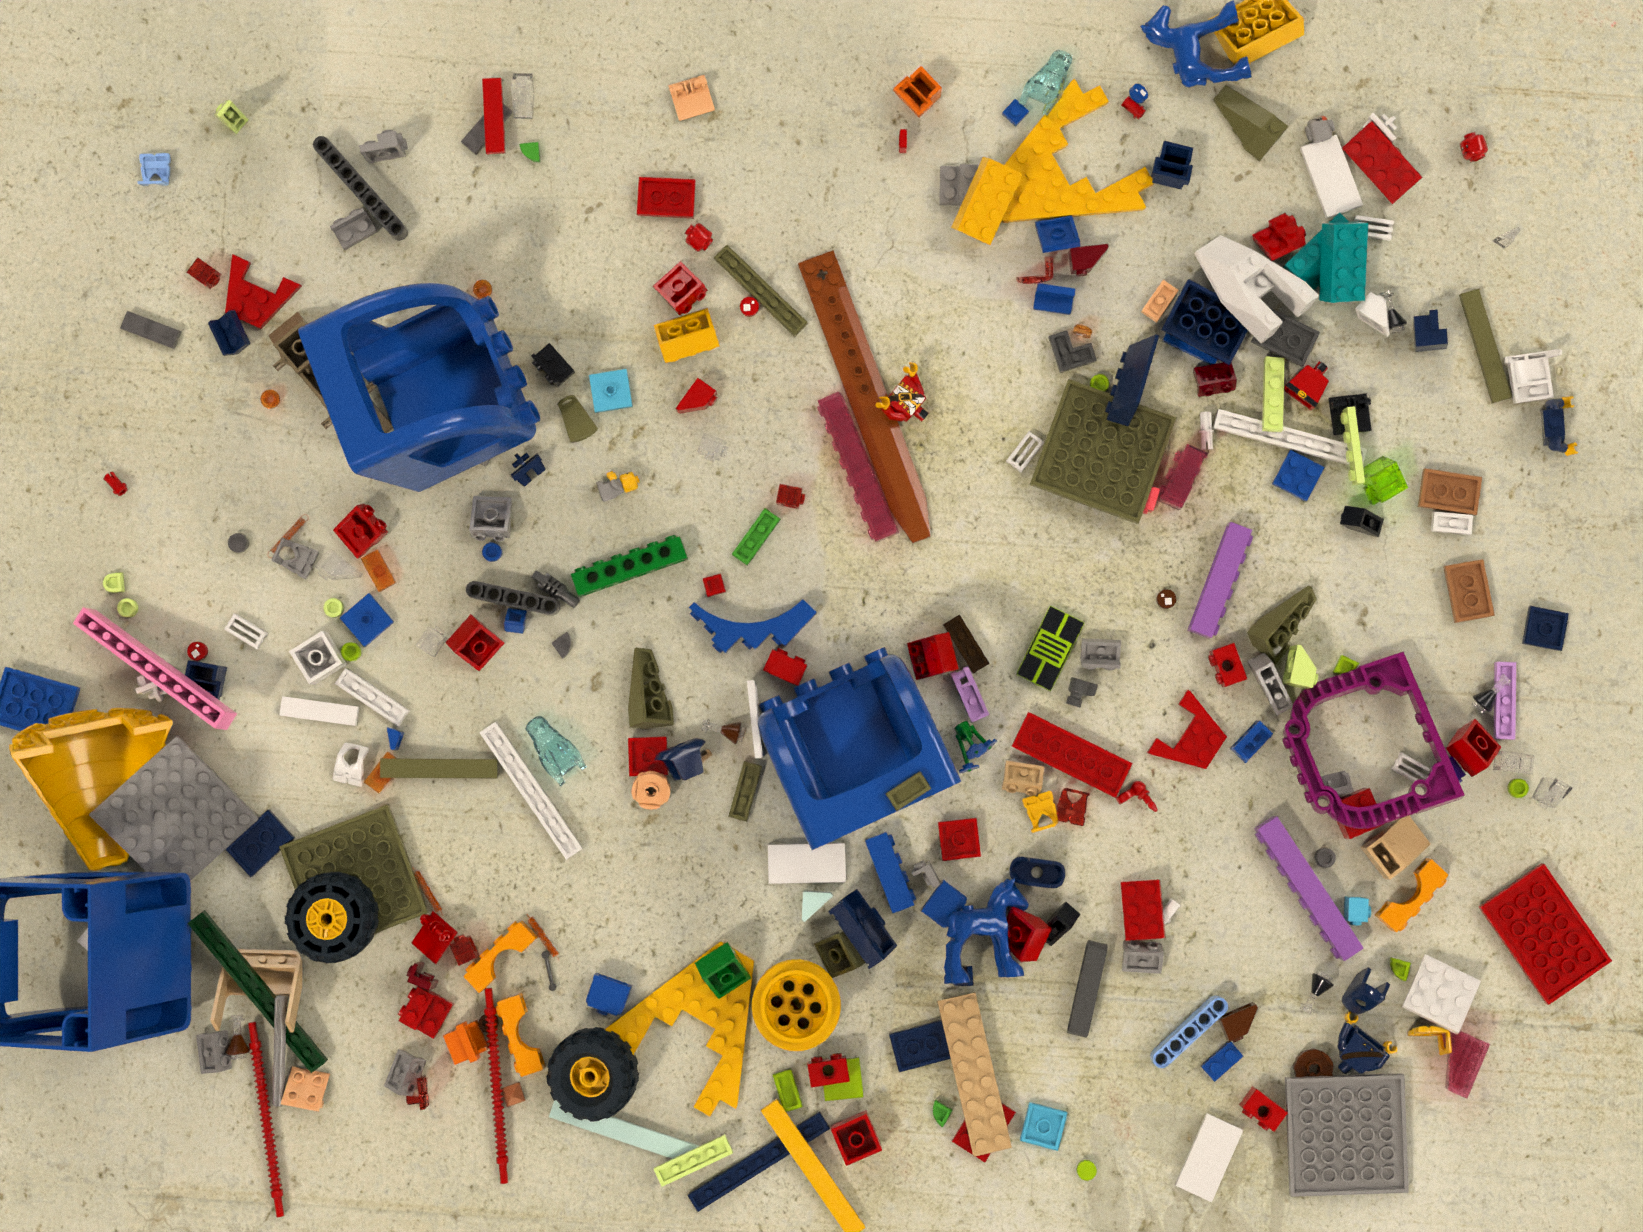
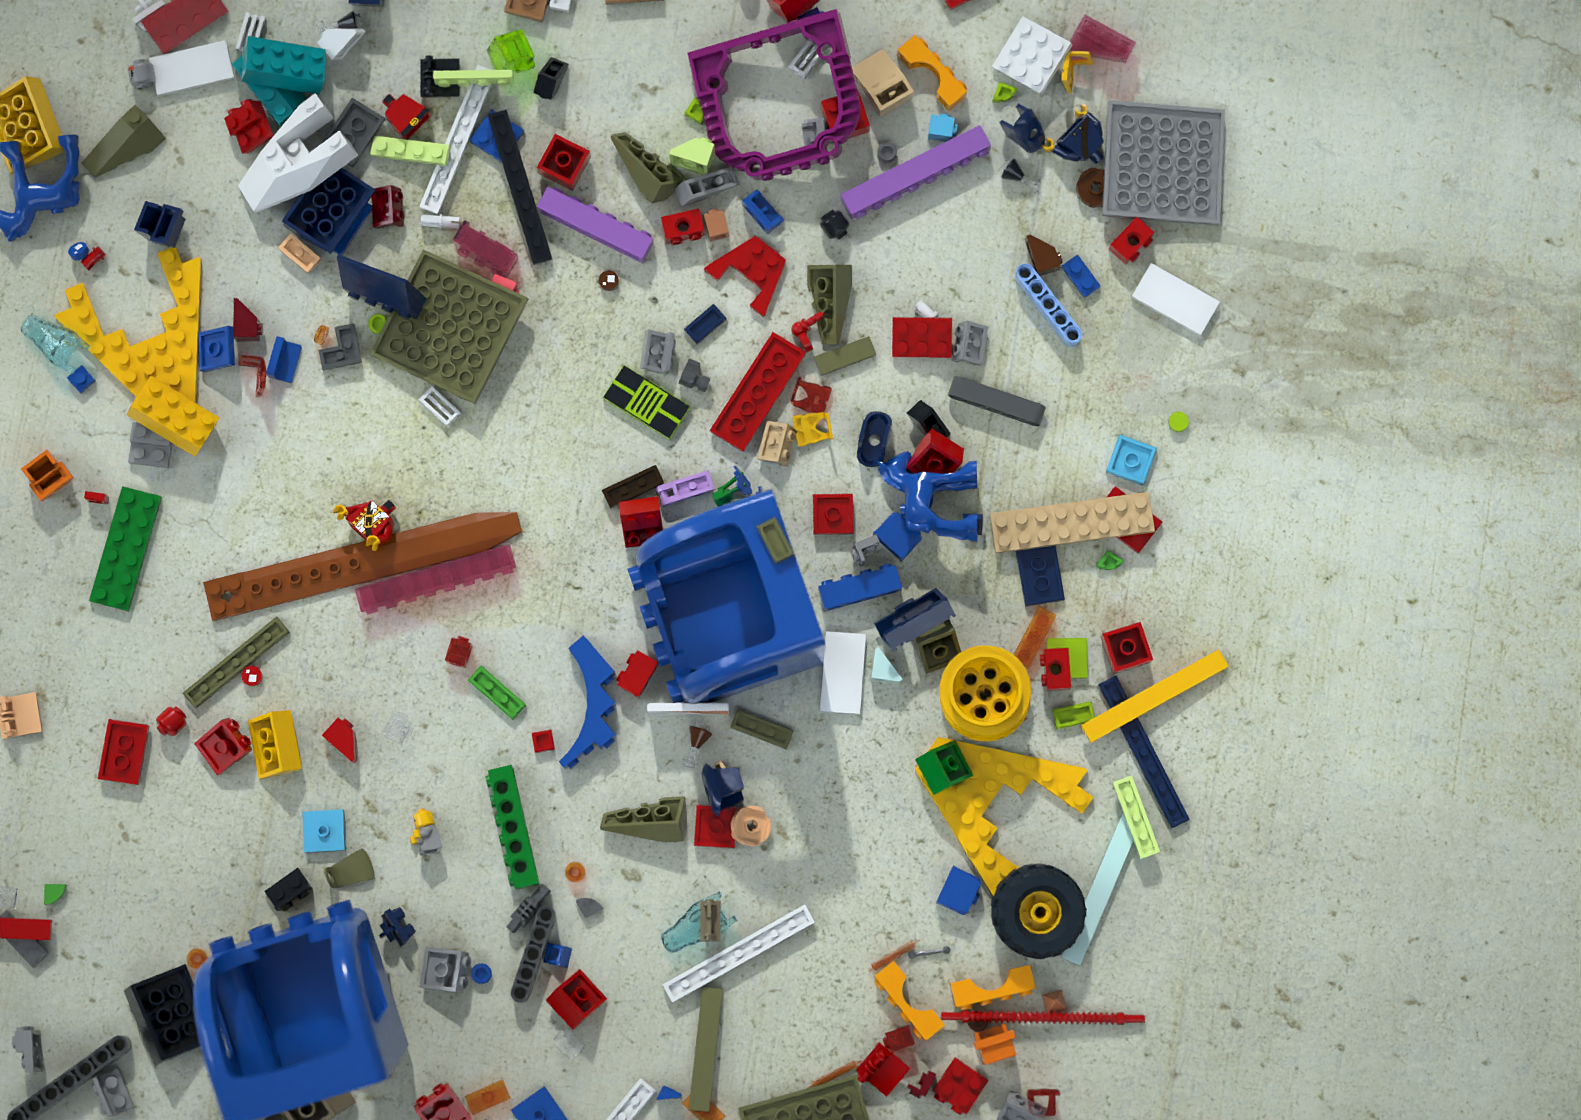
camera: 95 degrees left, 5 degrees down
none -> green plate [89,486,162,612]
none -> black slope [124,964,201,1066]
none -> black plate [487,109,552,266]
none -> red brick [536,134,591,191]
none -> clear orange plate [565,862,585,882]
none -> dark blue tile [684,304,727,344]
none -> dark tan hinge [700,899,721,942]
none -> nougat brick [704,209,729,242]
none -> olive wedge [807,265,852,344]
none -> olive tile [814,336,876,376]
none -> black head [820,209,849,240]
none -> clear orange plate [1013,606,1057,669]

